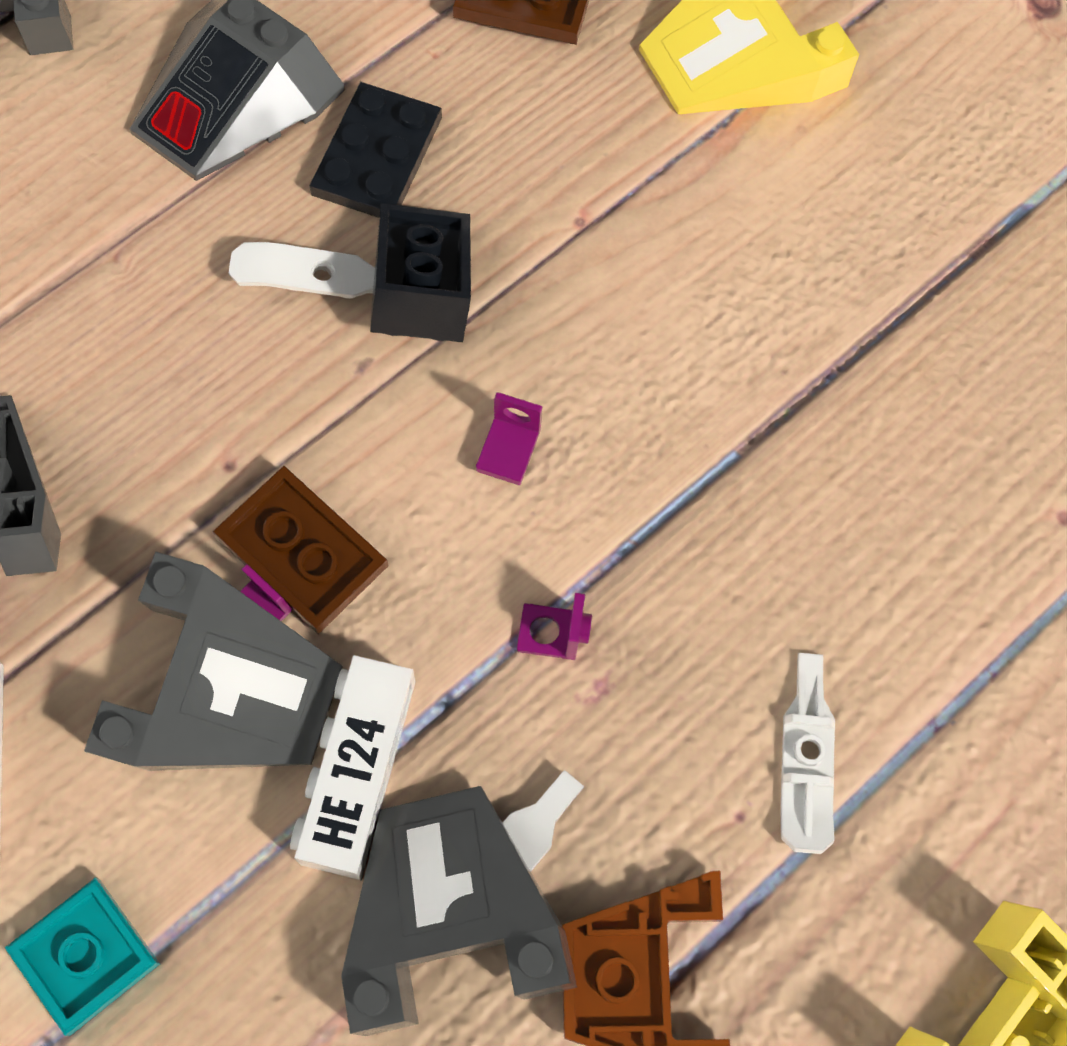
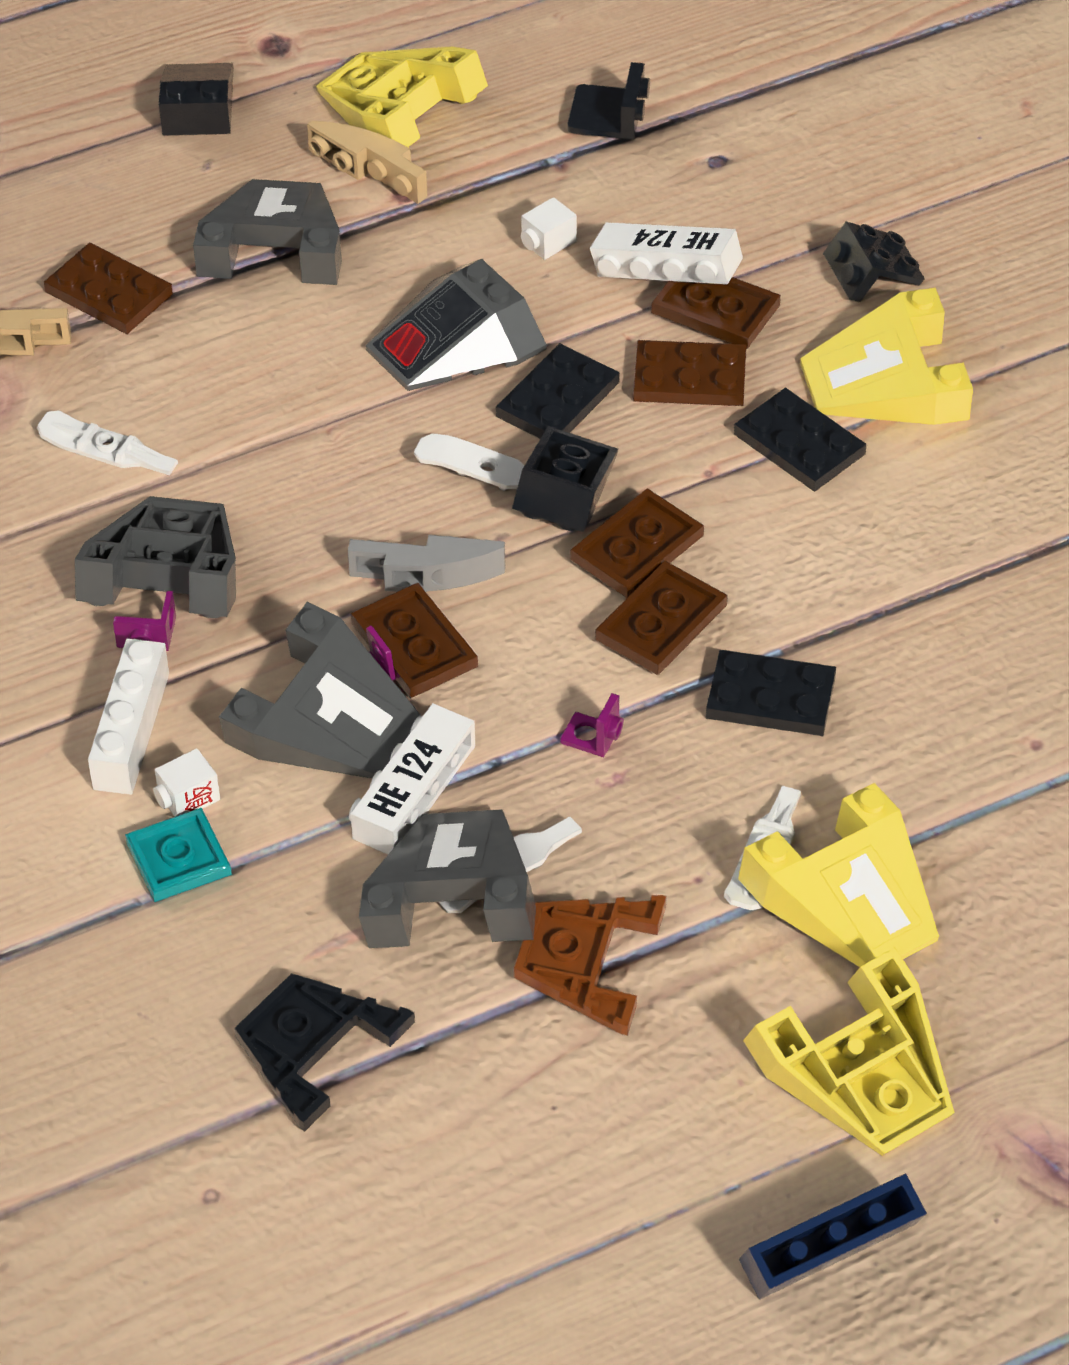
camera: 20 degrees right, 20 degrees down
magenta bracket [476,392,543,485] -> none
none -> white brick [153,749,220,817]
none -> light grey slope [348,535,506,592]
none -> reddish brown plate [570,488,704,598]
none -> reddish brown plate [595,561,728,675]
none -> reddish brown plate [633,340,746,406]
none -> black plate [706,650,836,736]
none -> black plate [734,387,867,492]
none -> light yellow wedge [738,783,939,967]

